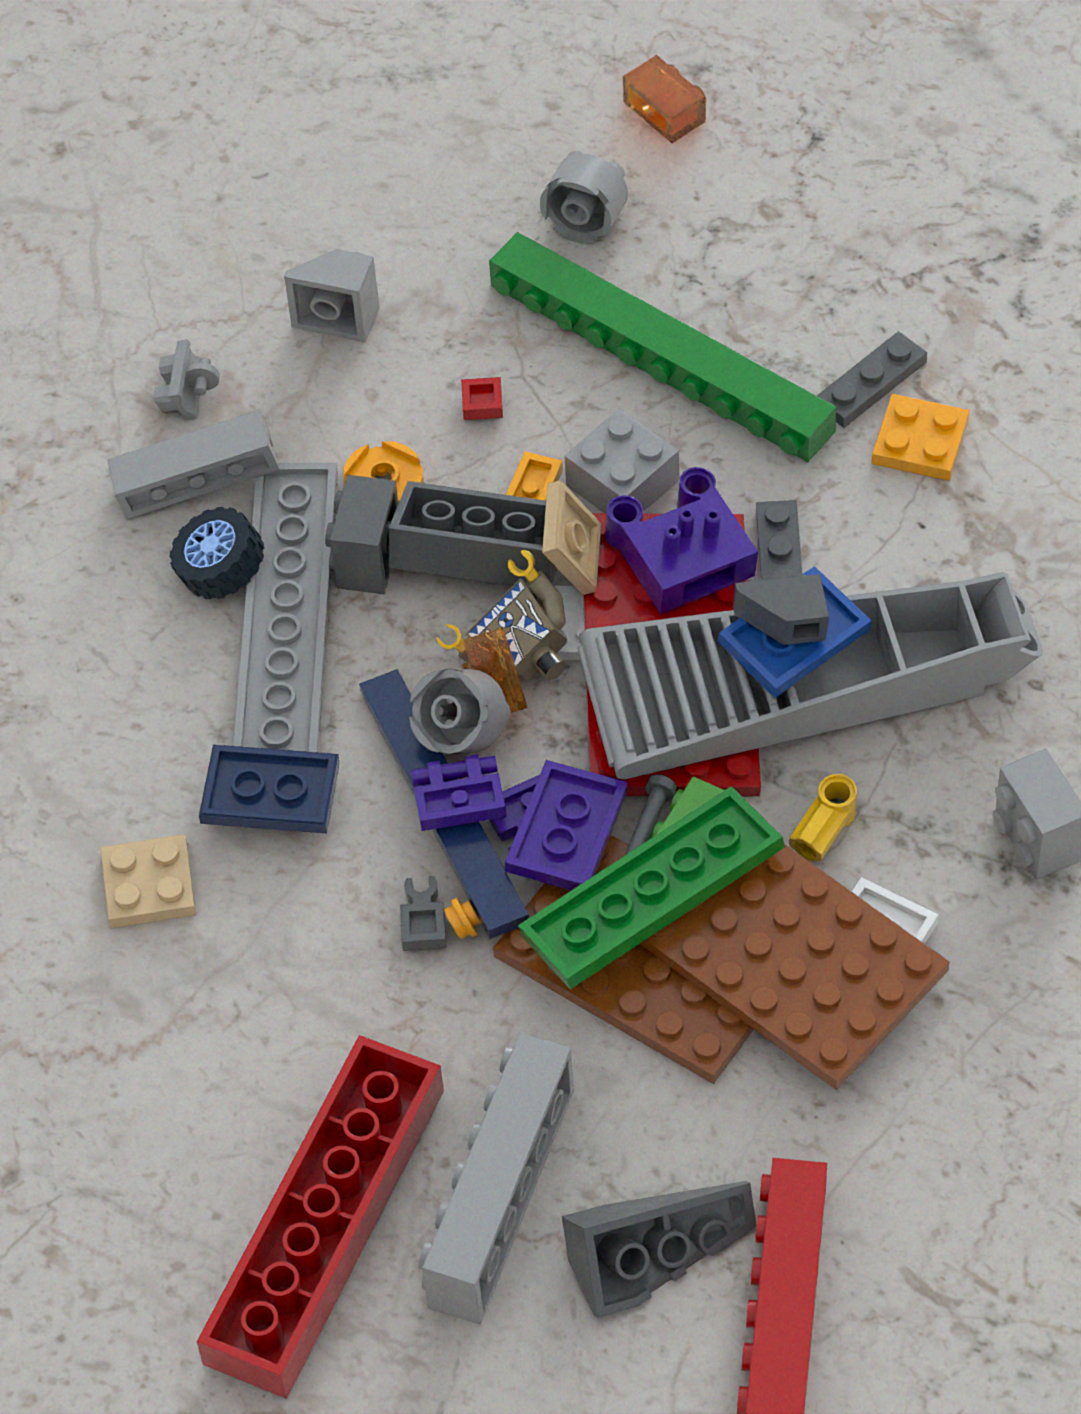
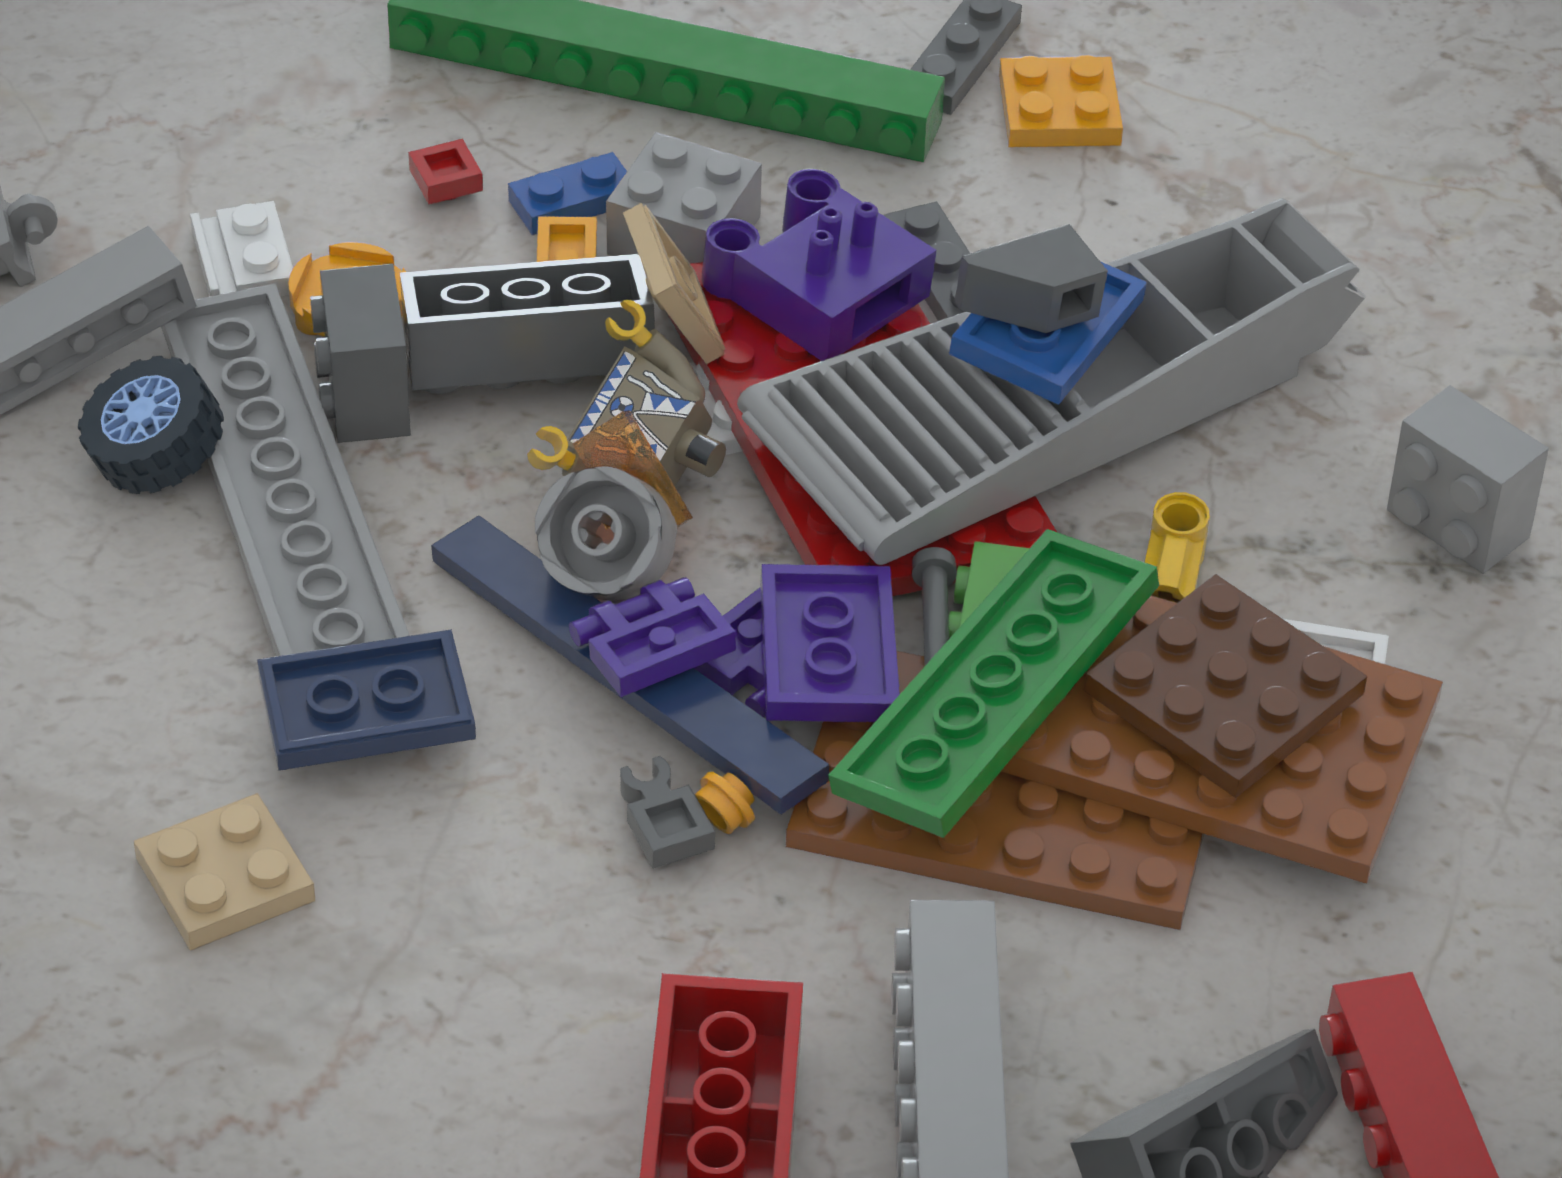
camera: 25 degrees left, 10 degrees down
light grey slope [284,249,380,342] -> none
none -> white plate [190,201,293,297]
none -> blue plate [508,152,627,235]
none -> reddish brown plate [1084,574,1367,798]

